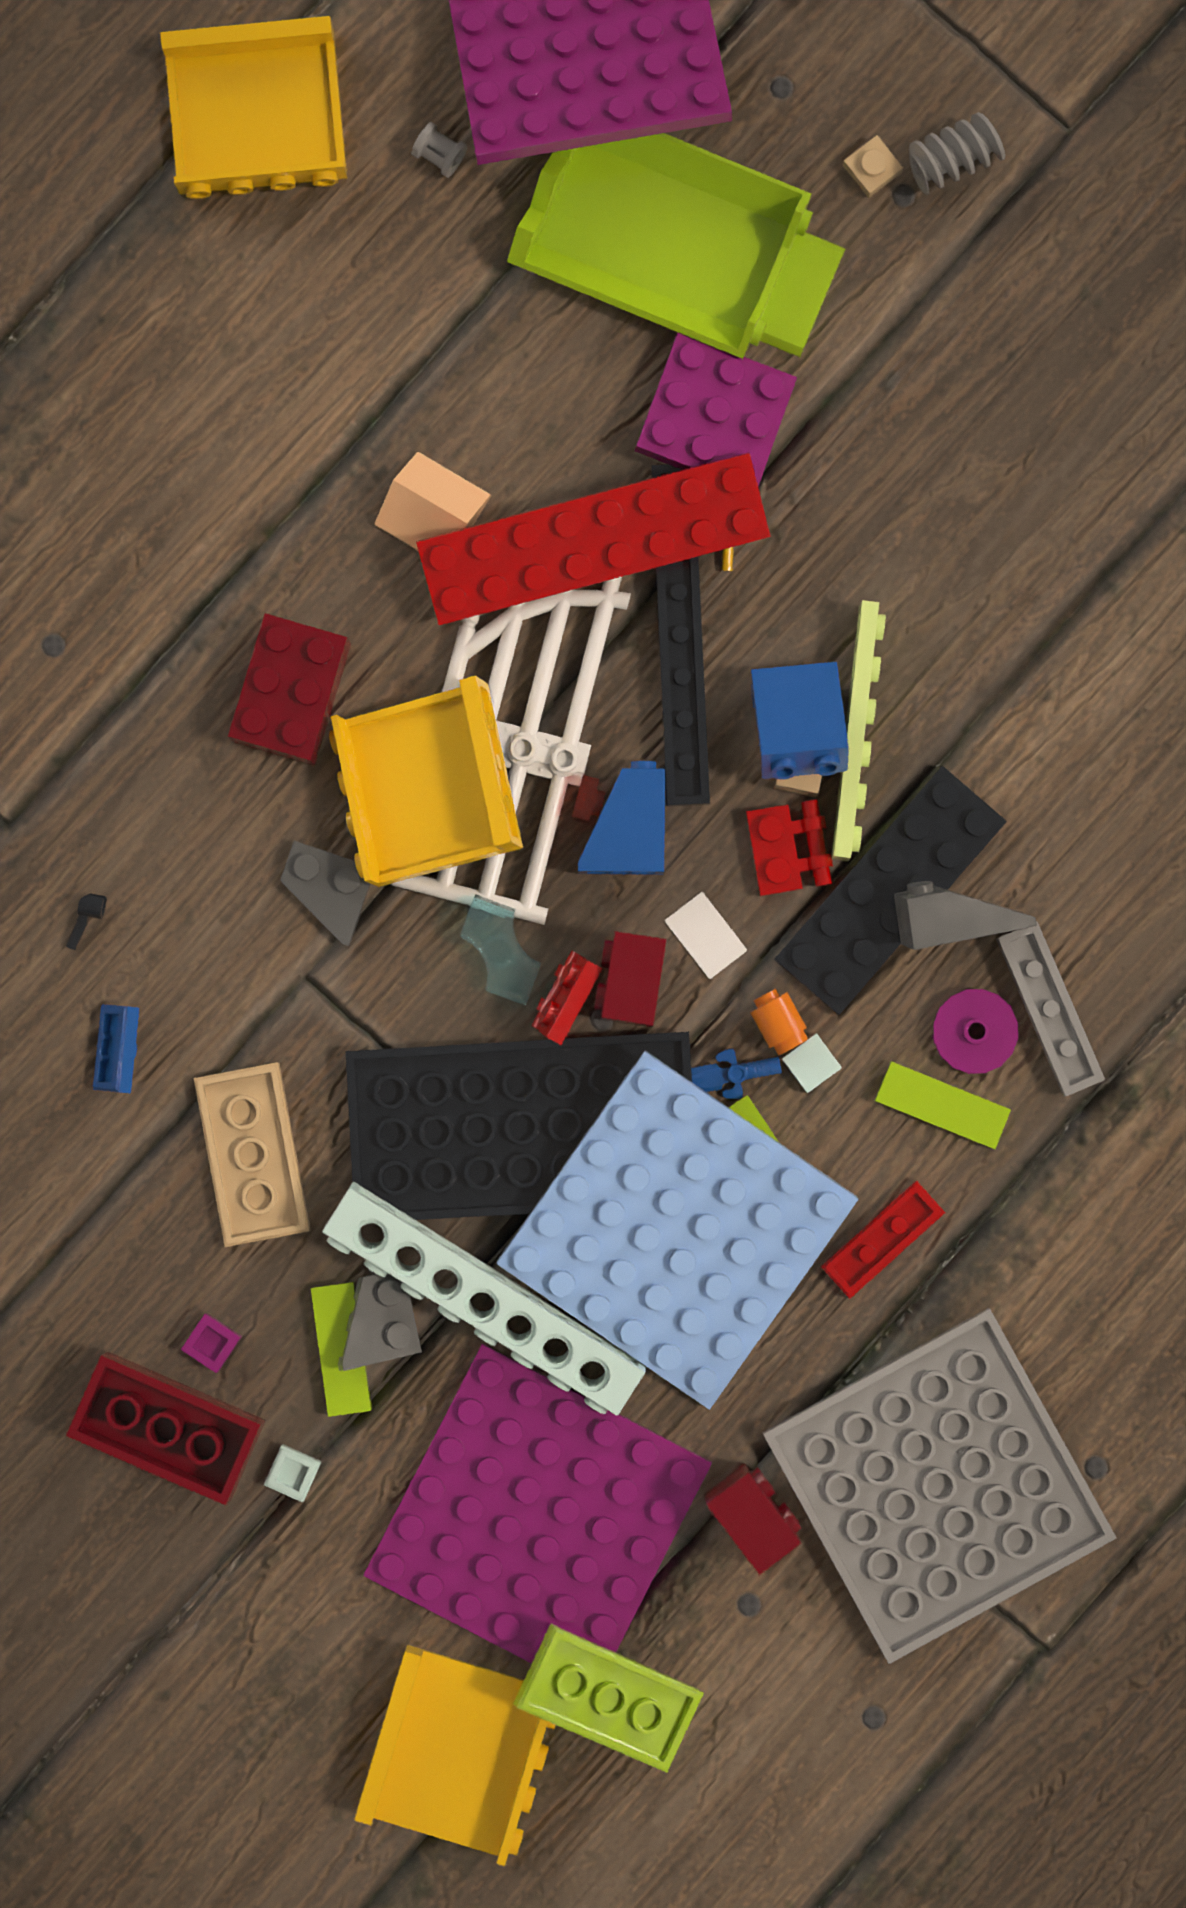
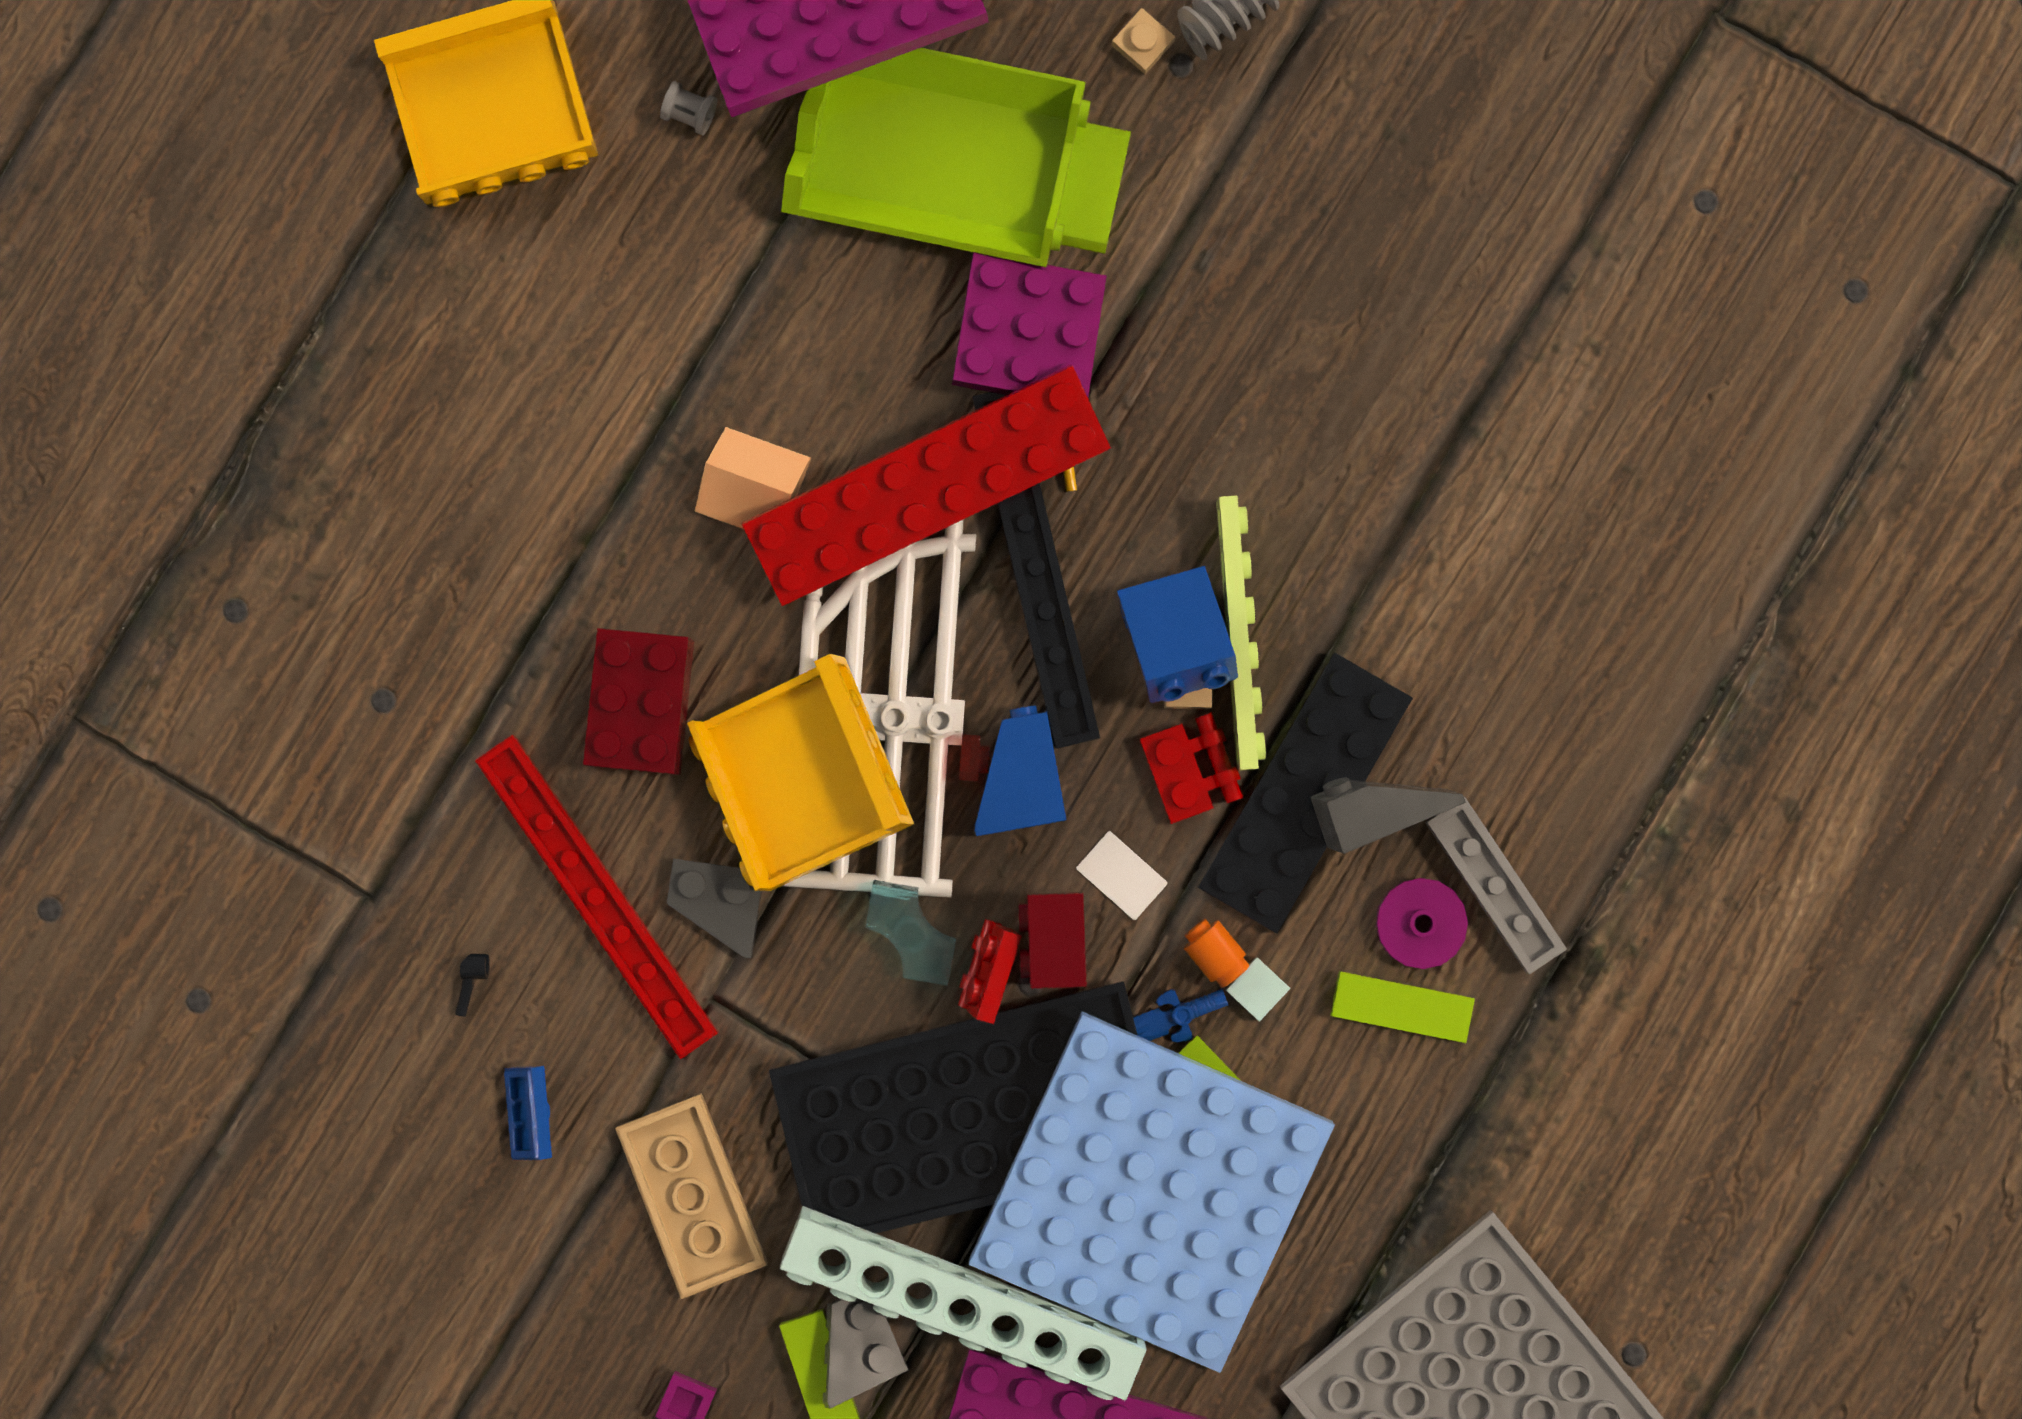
camera: 15 degrees left, 0 degrees up
red tile [820,1180,946,1299] -> none
none -> red tile [475,735,720,1060]

